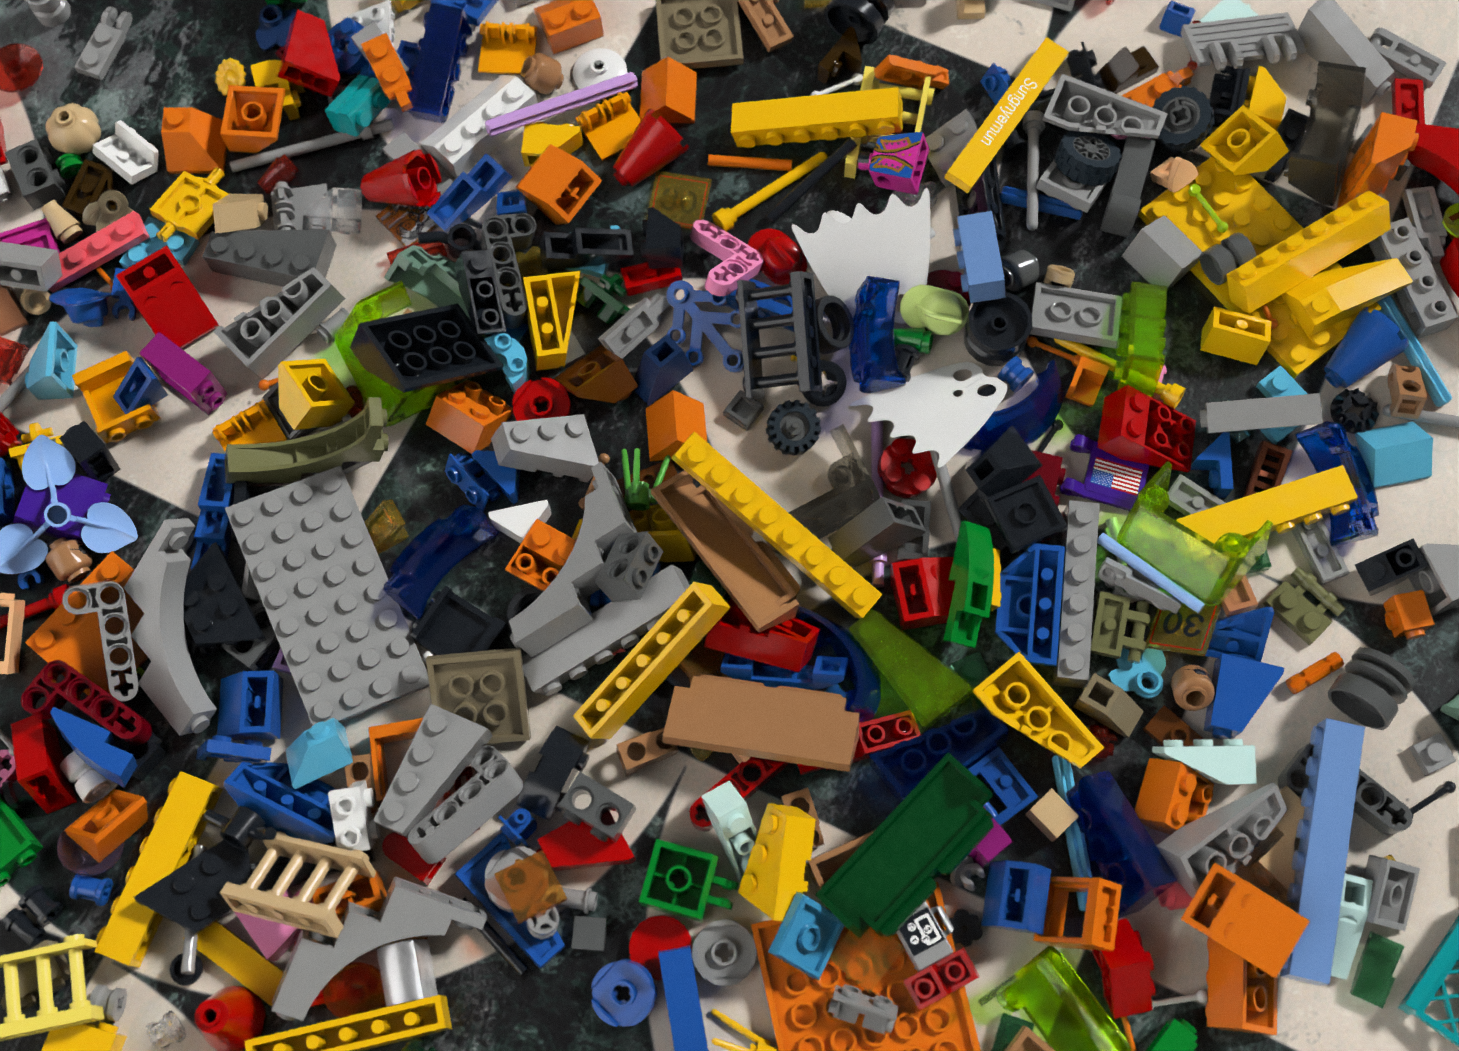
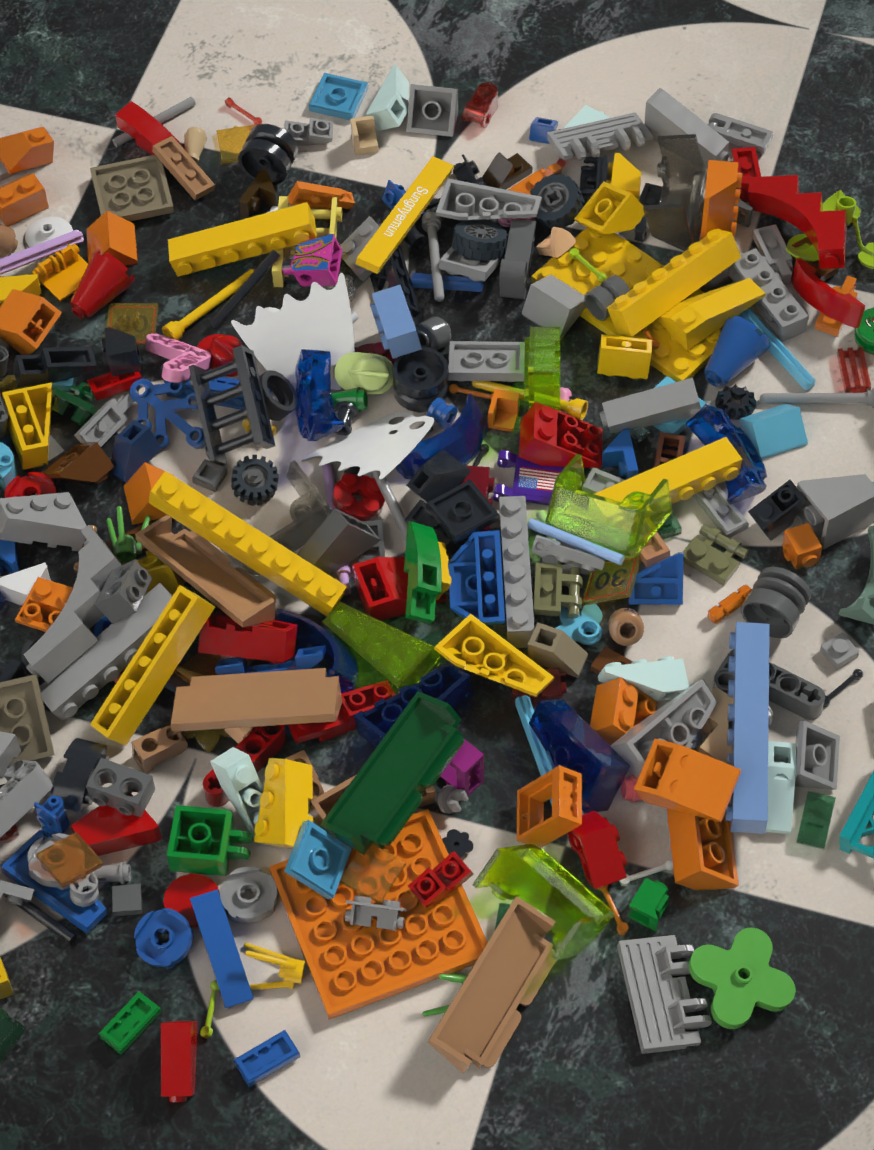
camera: 10 degrees left, 15 degrees down
orange bar [708,154,792,171] -> none
black gear [802,359,846,407] -> none
piece [896,901,954,972] -> none
blue plate [968,747,1038,826] -> none
blue slope [981,860,1051,935] -> none
tan panel [1025,789,1078,842] -> none
tan tile [1044,265,1075,288] -> none
blue slope [1203,653,1284,740] -> none
medium nougat leg [1387,364,1428,419] -> none

